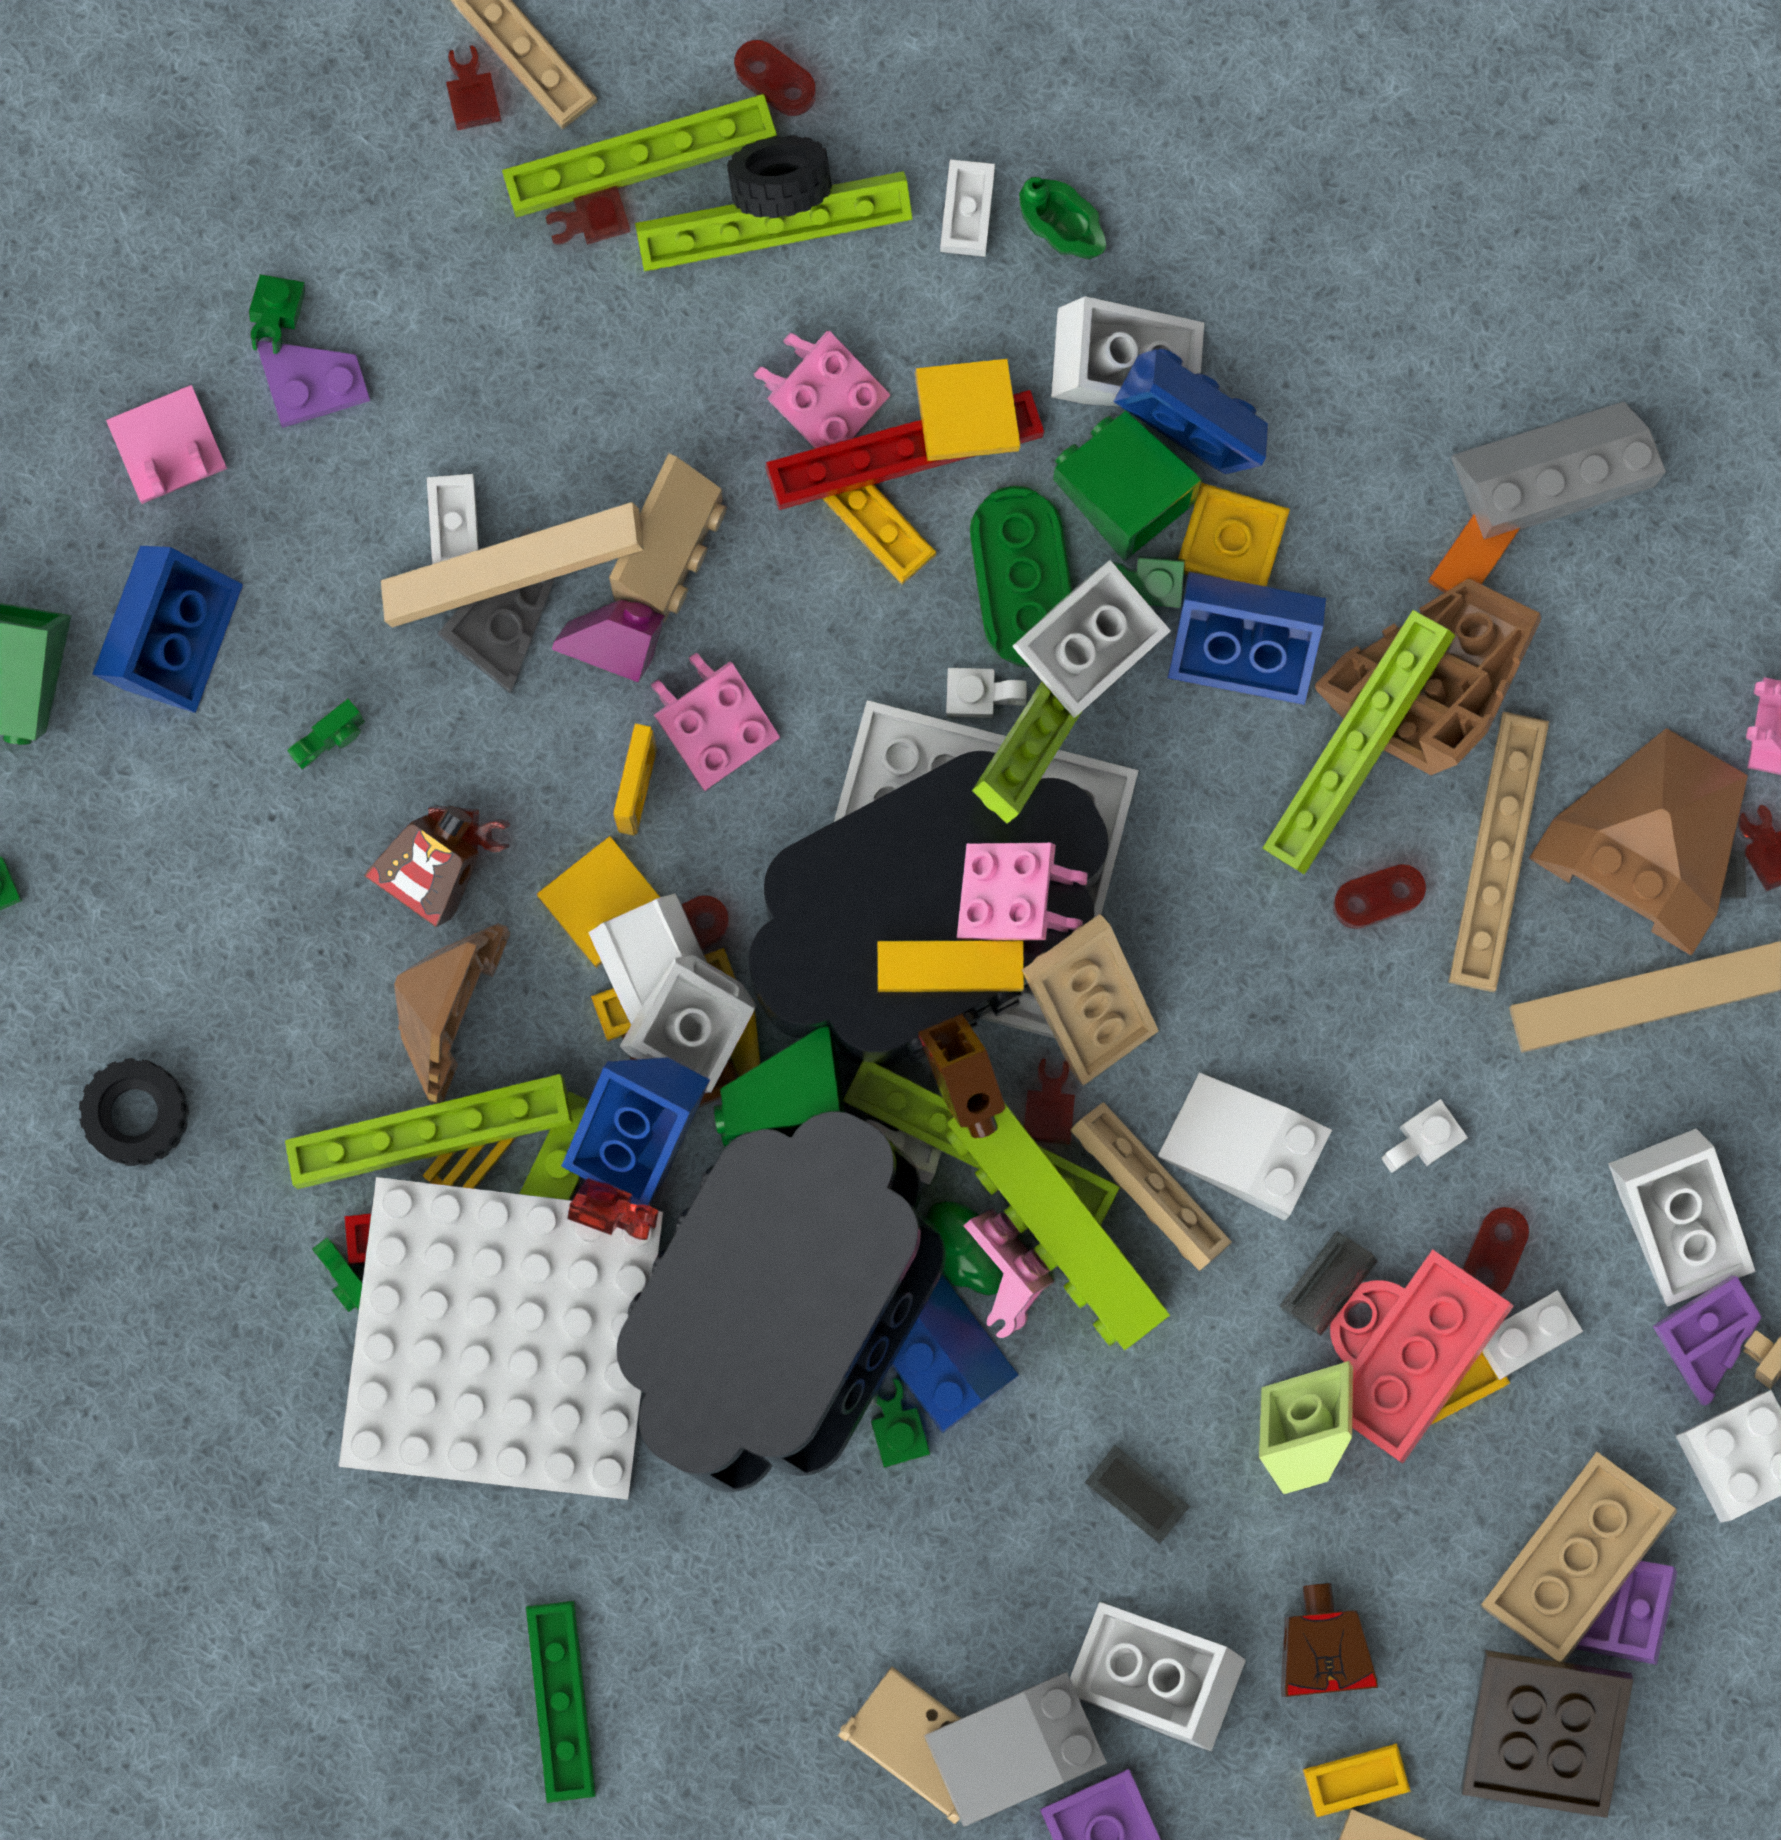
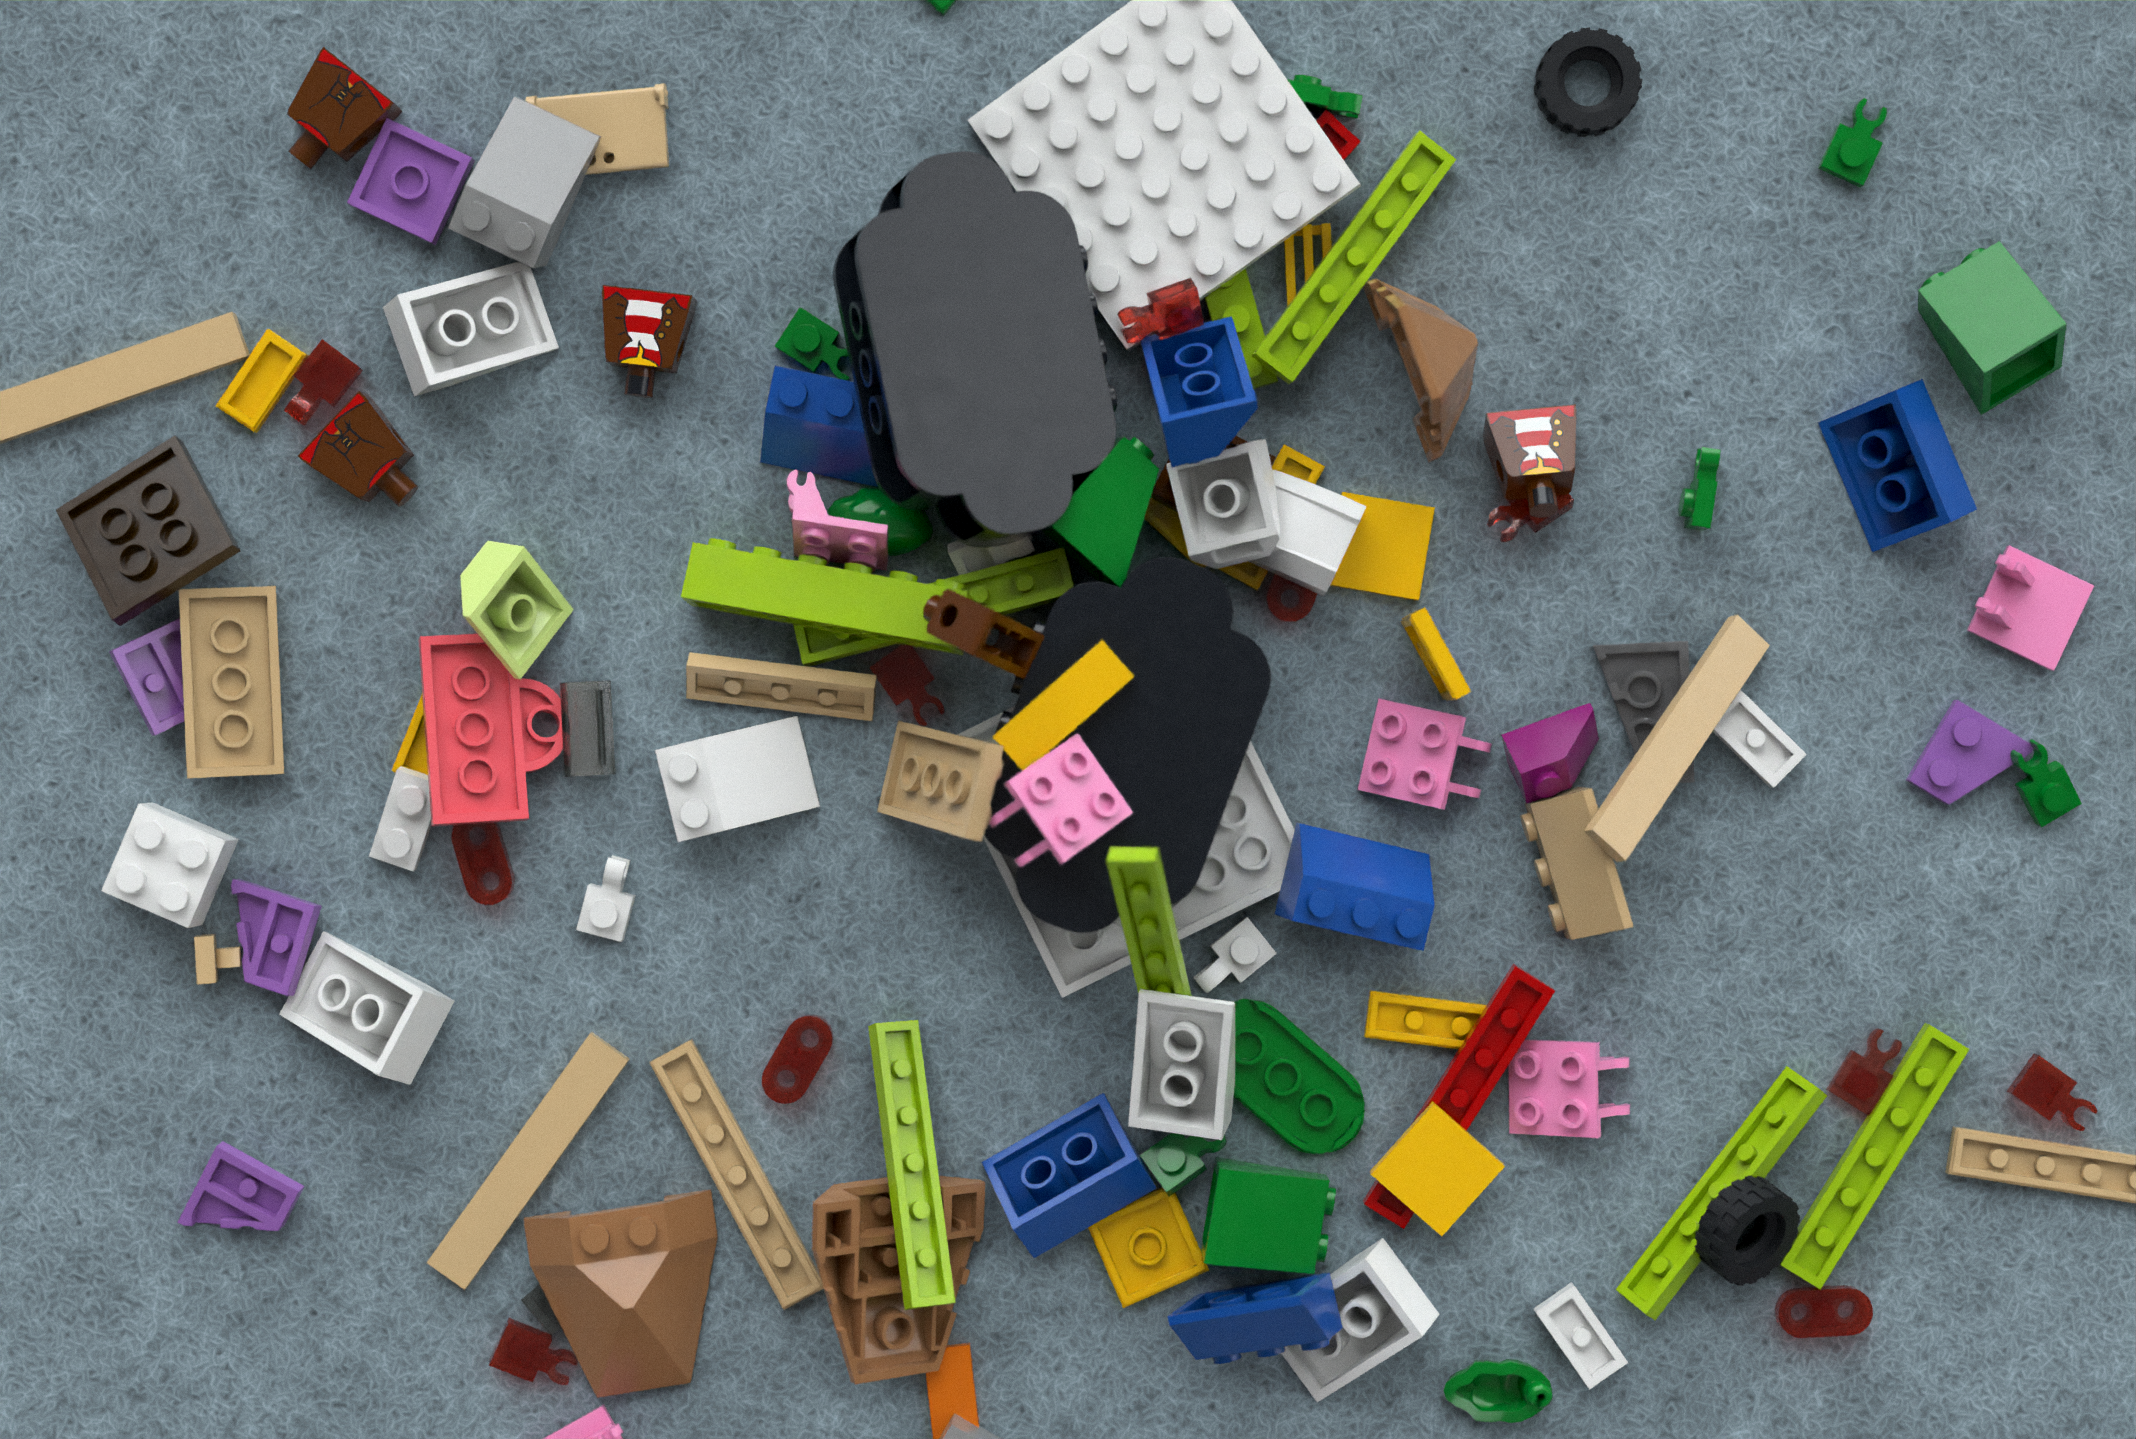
camera: 145 degrees right, 10 degrees up
clear smoke tile [1084,1445,1190,1544] -> none
none -> clear red plate [284,339,363,426]
none -> torso [602,285,697,398]
none -> blue slope [1274,822,1435,951]

